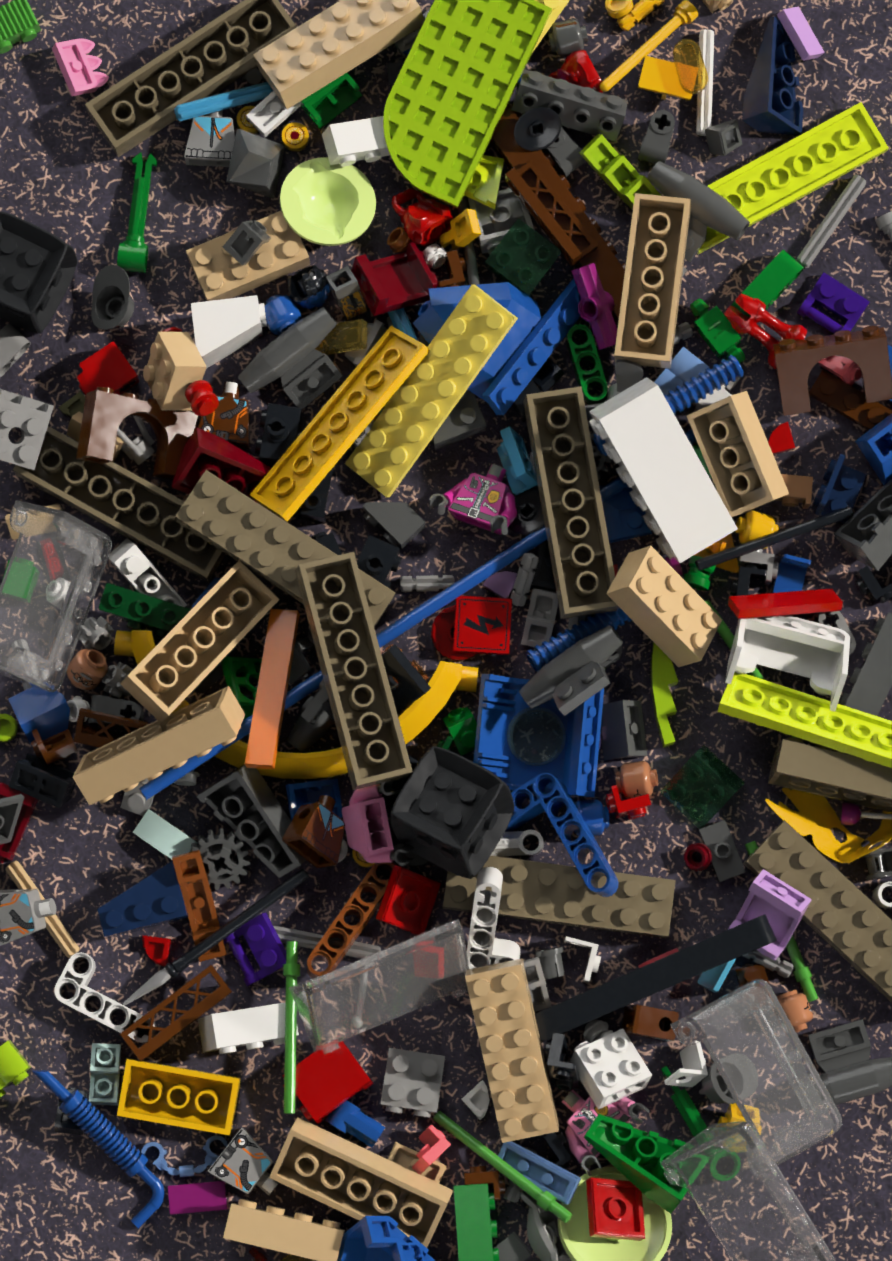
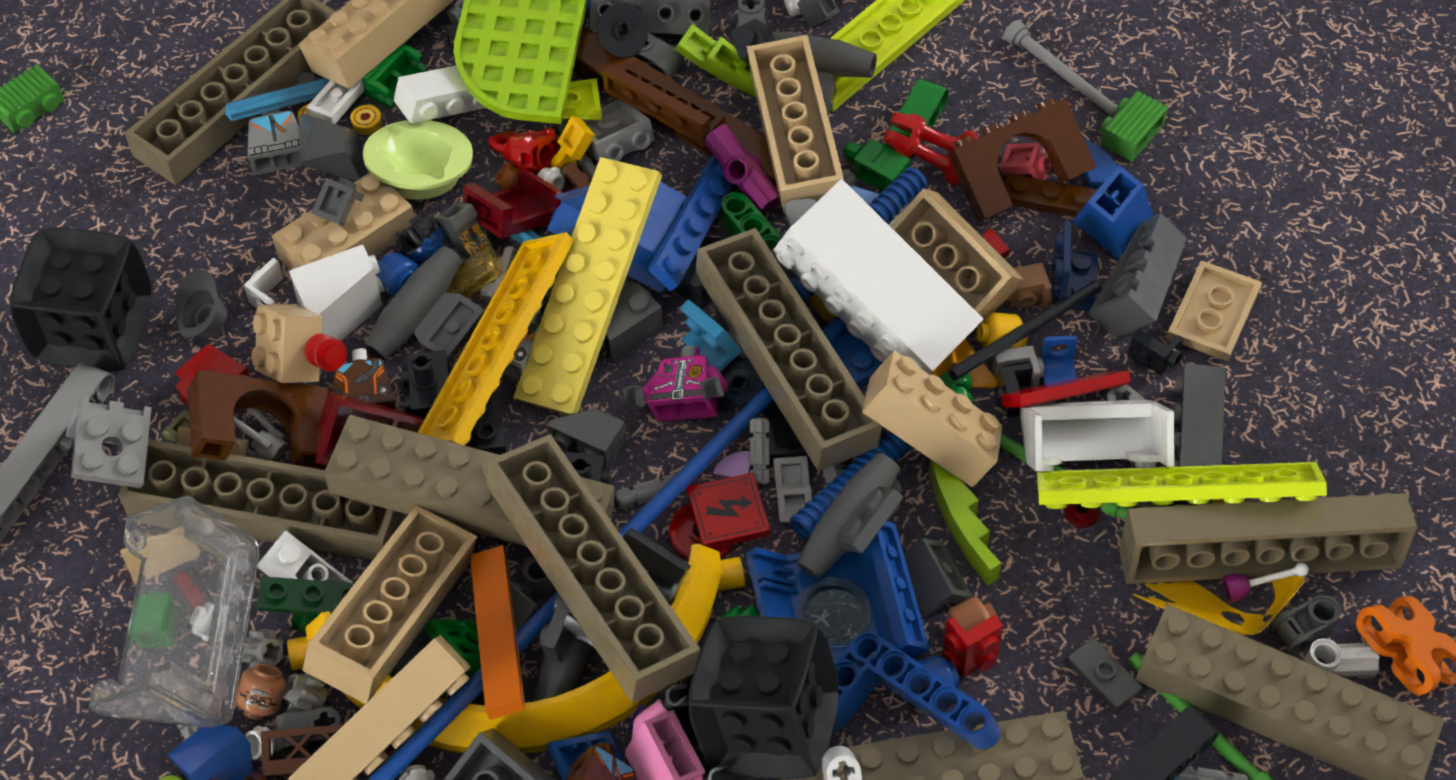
camera: 15 degrees left, 25 degrees down
bright pink plate [52,39,109,97] -> none
green piece [117,153,157,273] -> none
clear green bracket [485,219,561,297] -> none
white piece [491,830,544,857] -> none
clear green bracket [661,745,745,829] -> none
dark red plate [684,843,712,871] -> none
lavender panel [728,869,812,961] -> none
light grey axle [796,175,866,268] -> none
dark purple plate [797,272,870,334] -> none
none -> white bracket [244,258,283,308]
none -> black brick [730,18,775,64]

